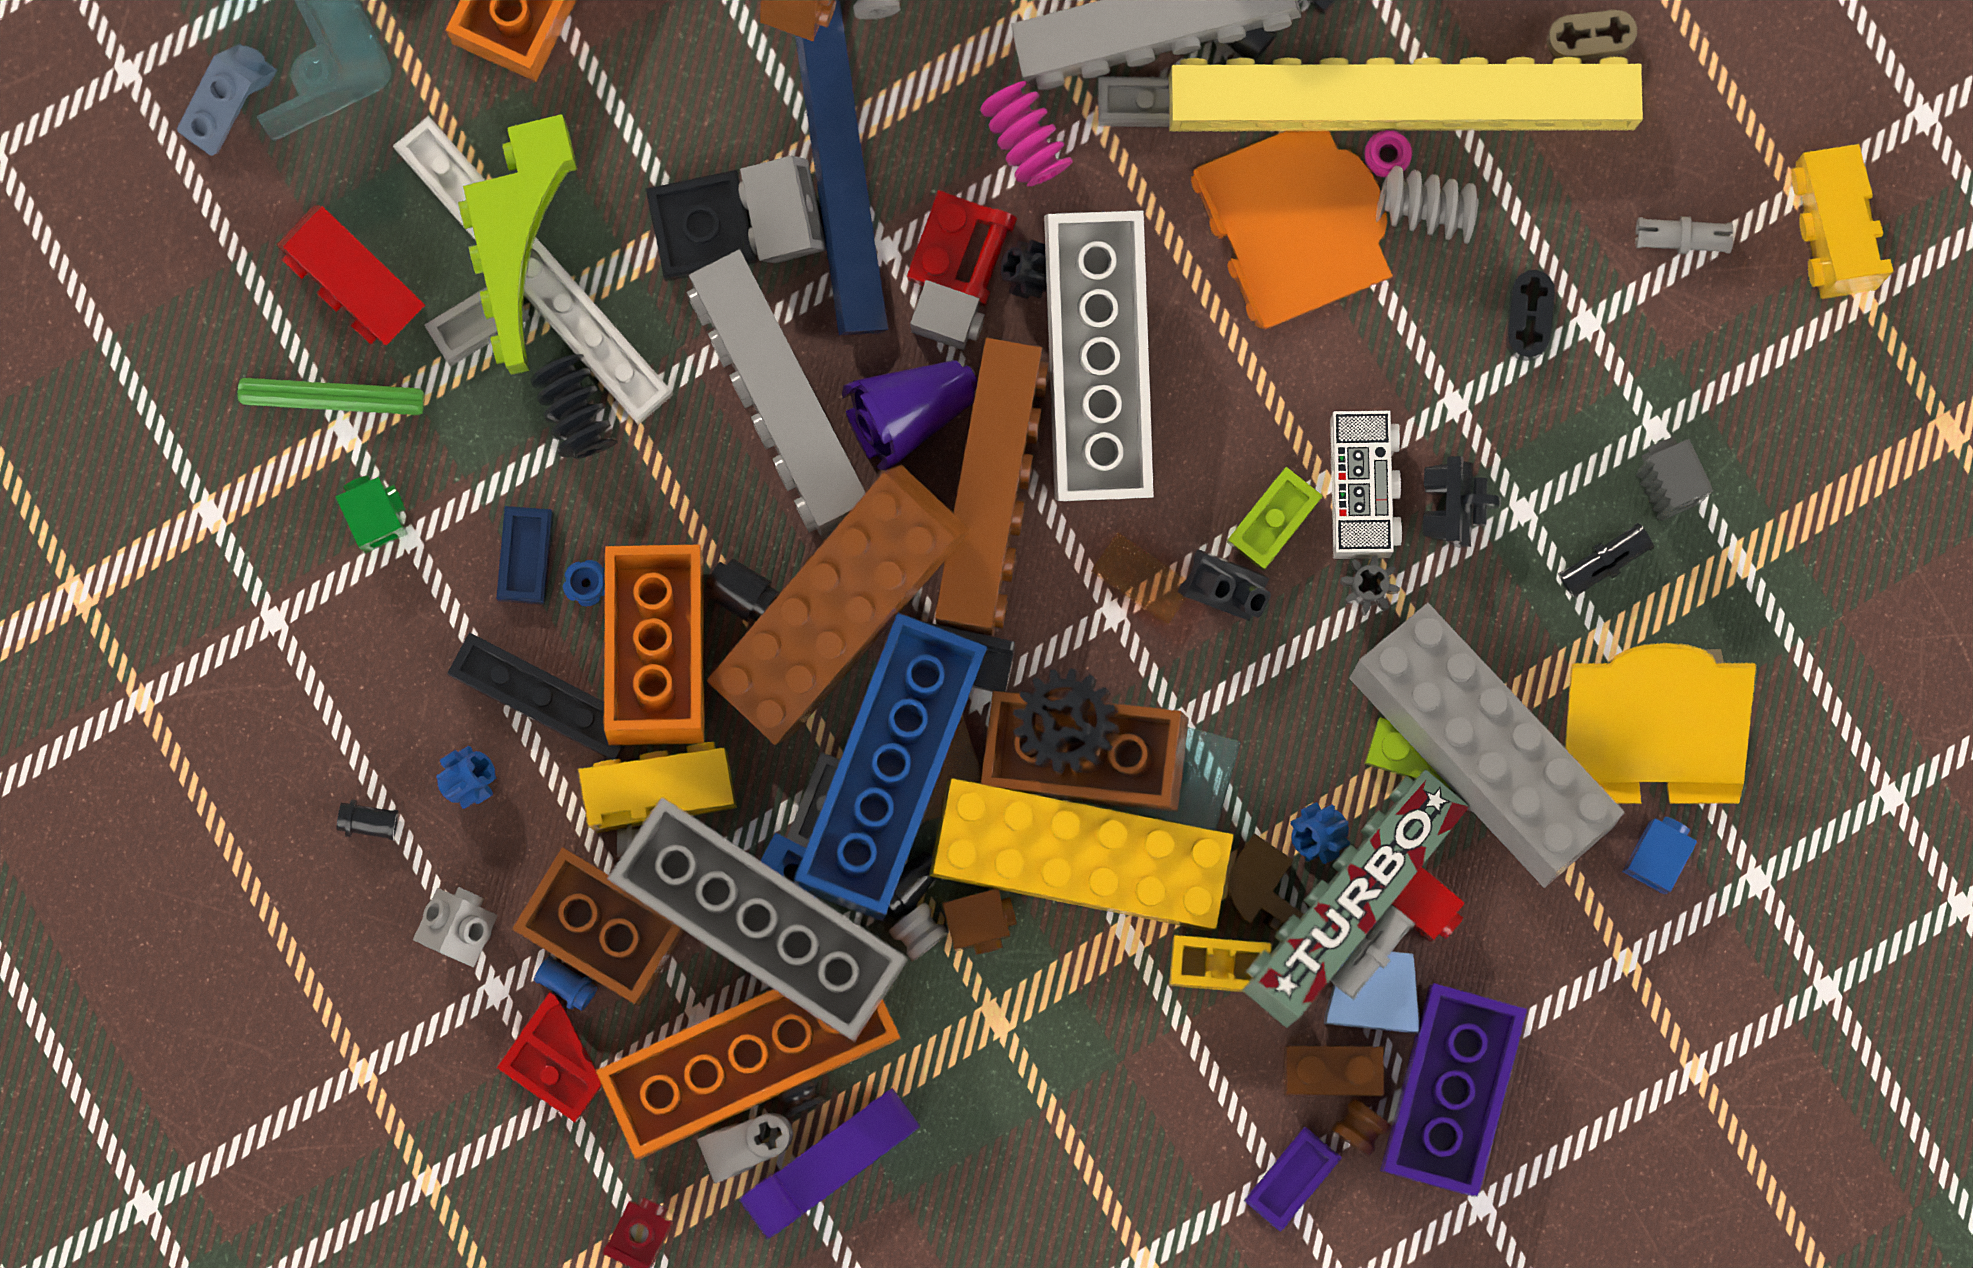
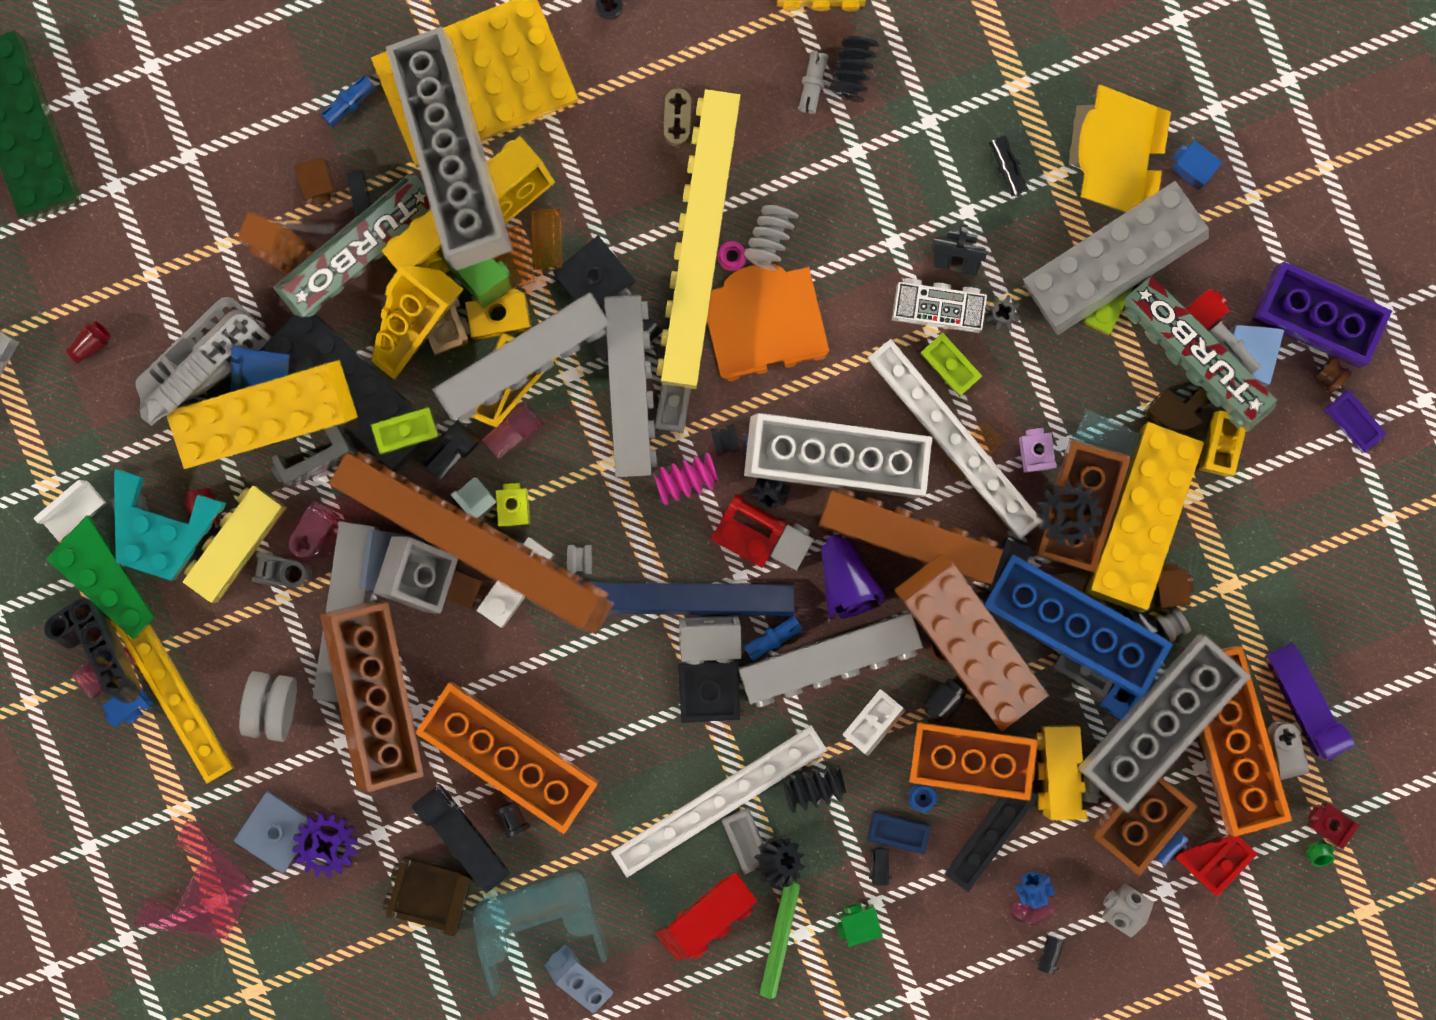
camera: 90 degrees left, 5 degrees up
lime arch [458,114,577,375] -> none
black bush [778,1078,826,1118] -> none
black hips [1178,549,1271,621] -> none
reddish brown brick [1284,1046,1384,1096] -> none
blue gear [1290,802,1350,864] -> none
black beam [1506,270,1555,361] -> none
dark grey brick [1636,437,1713,521] -> none
none -> black wheel [710,423,740,457]
none -> blue pin [743,615,803,662]
none -> black gear [754,837,805,888]
none -> black piece [829,36,879,102]
none -> white hinge [842,689,906,756]
none -> white tile [868,339,1042,540]
none -> black pin [869,848,892,885]
none -> clear pink arm [1011,900,1056,926]
none -> lavender brick [1019,428,1057,473]
none -> green plate [1305,841,1335,867]

